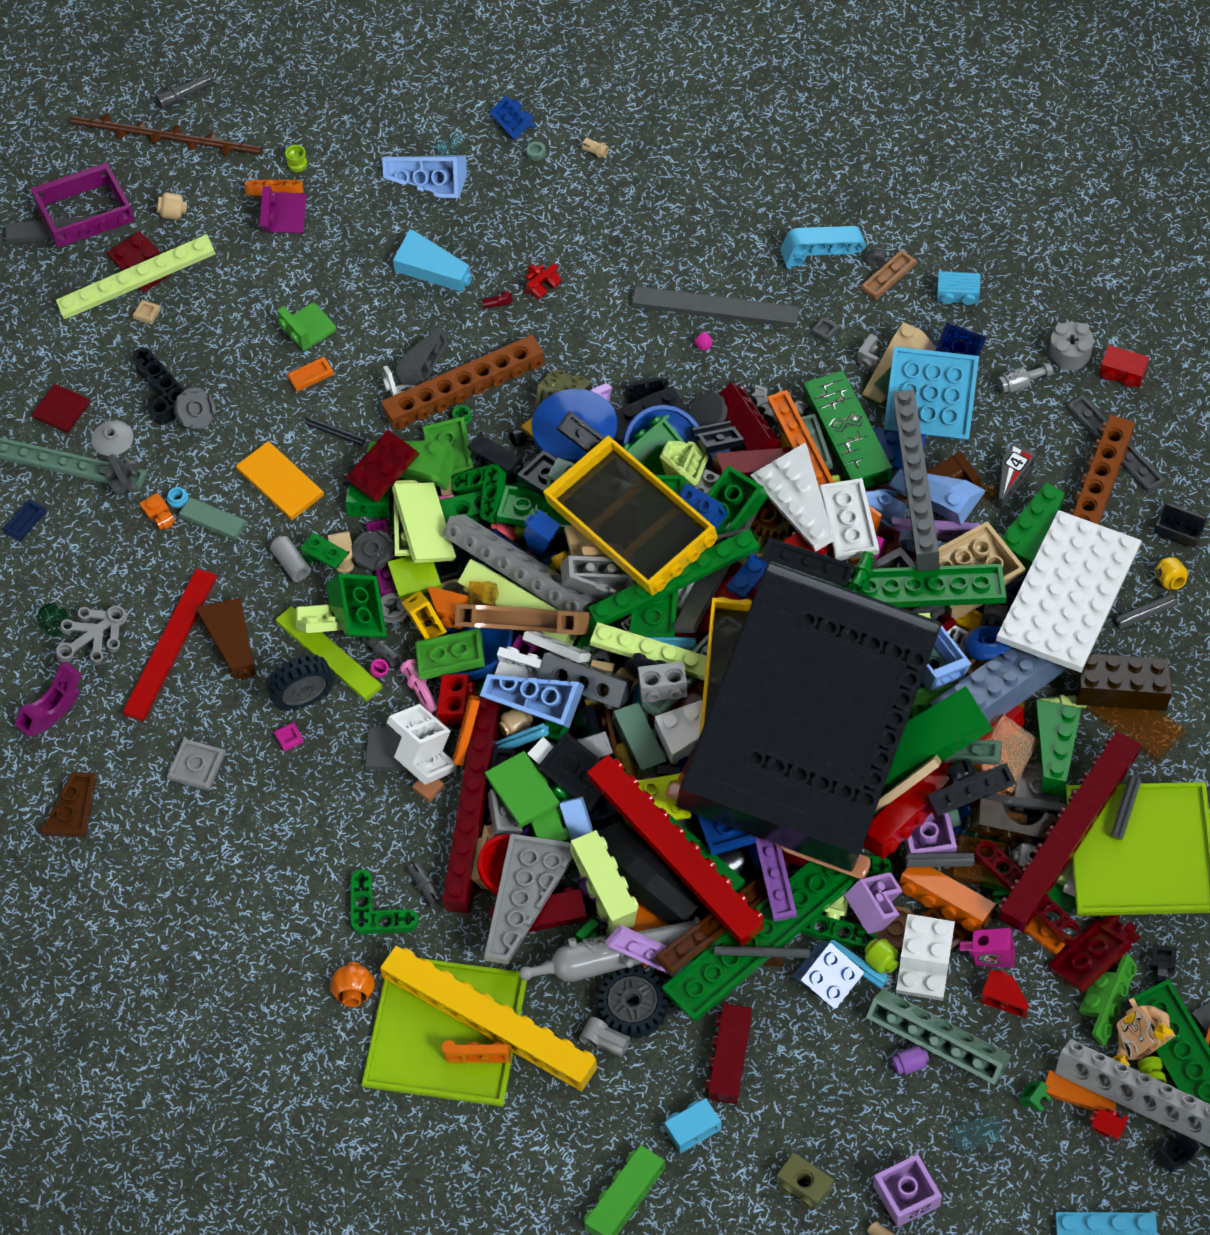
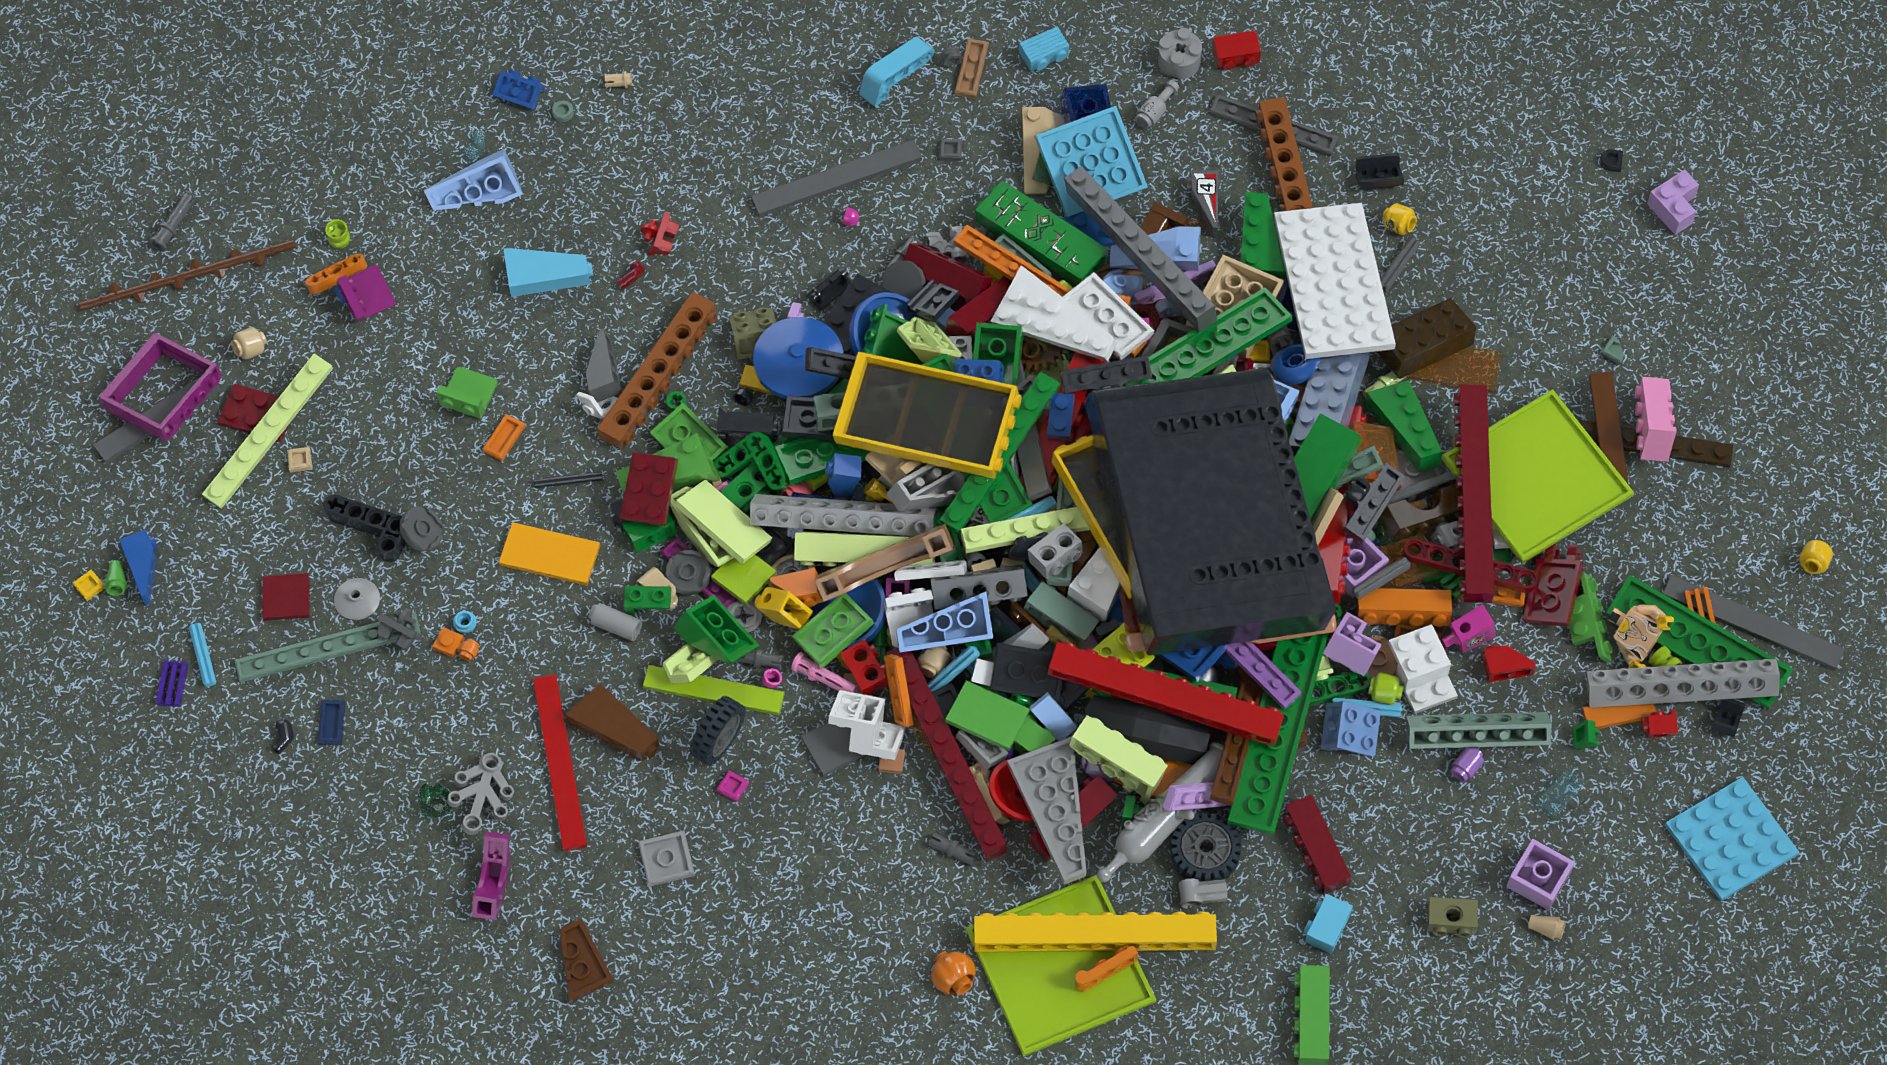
camera: 35 degrees left, 5 degrees up
sand green tile [179,497,246,540] -> none
green beam [351,869,419,935] -> none
clear yellow bracket [467,581,498,606] -> none
dark grey bar [714,946,810,958] -> none
green pin [849,551,875,593] -> none
light grey bracket [857,333,879,371] -> none
dark grey axle [1111,775,1141,840] -> none
black plate [1150,944,1177,985] -> none

